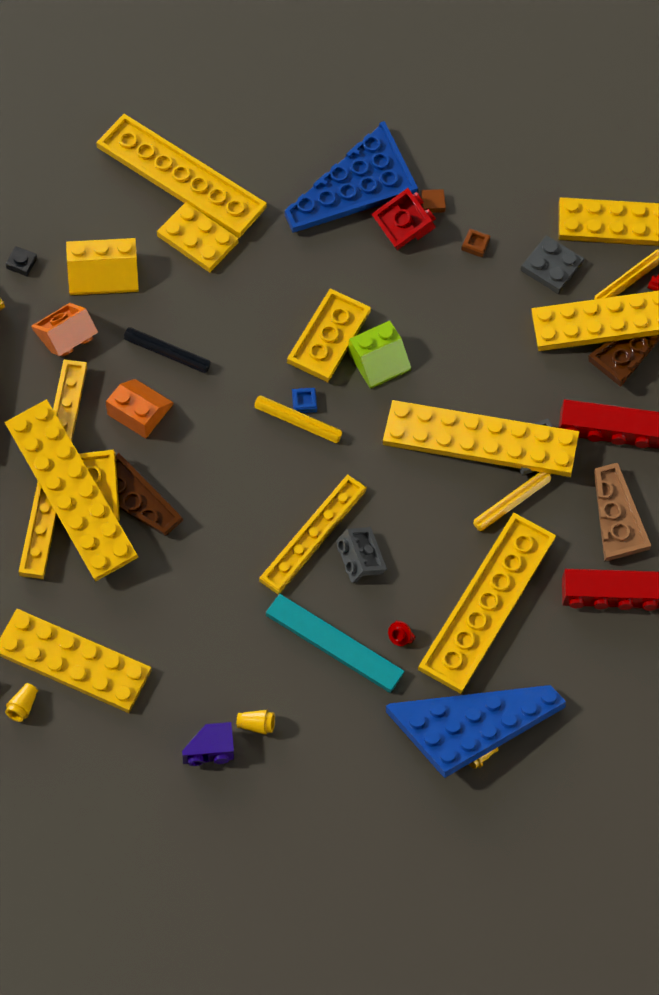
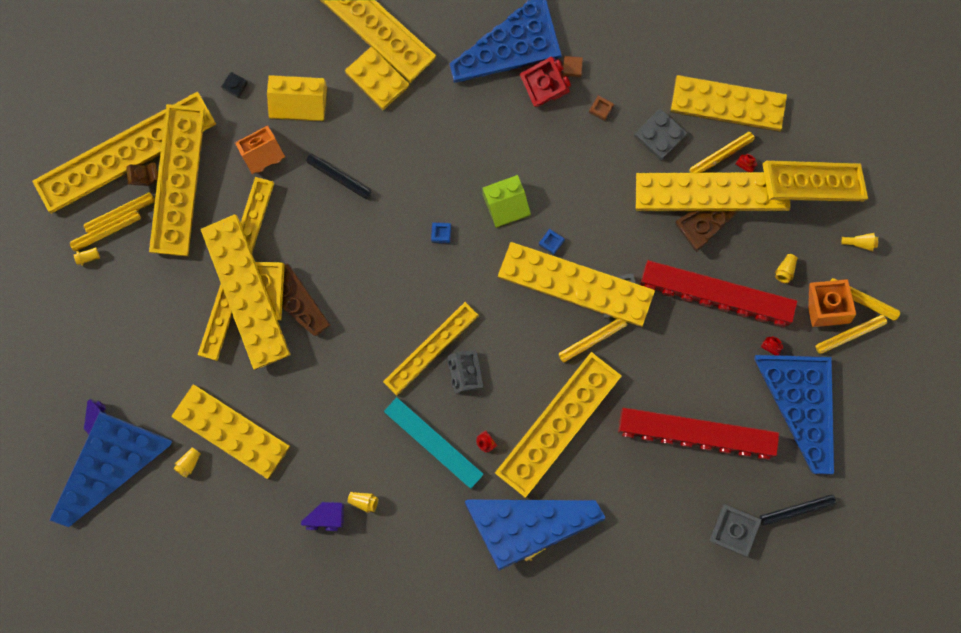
camera: 15 degrees right, 15 degrees up
orange slope [106,379,174,439] -> none
yellow axle [254,395,342,443] -> none
yellow plate [287,288,371,382] -> none
medium nougat wing [594,463,651,562] -> none
none -> blue tile [539,229,565,255]

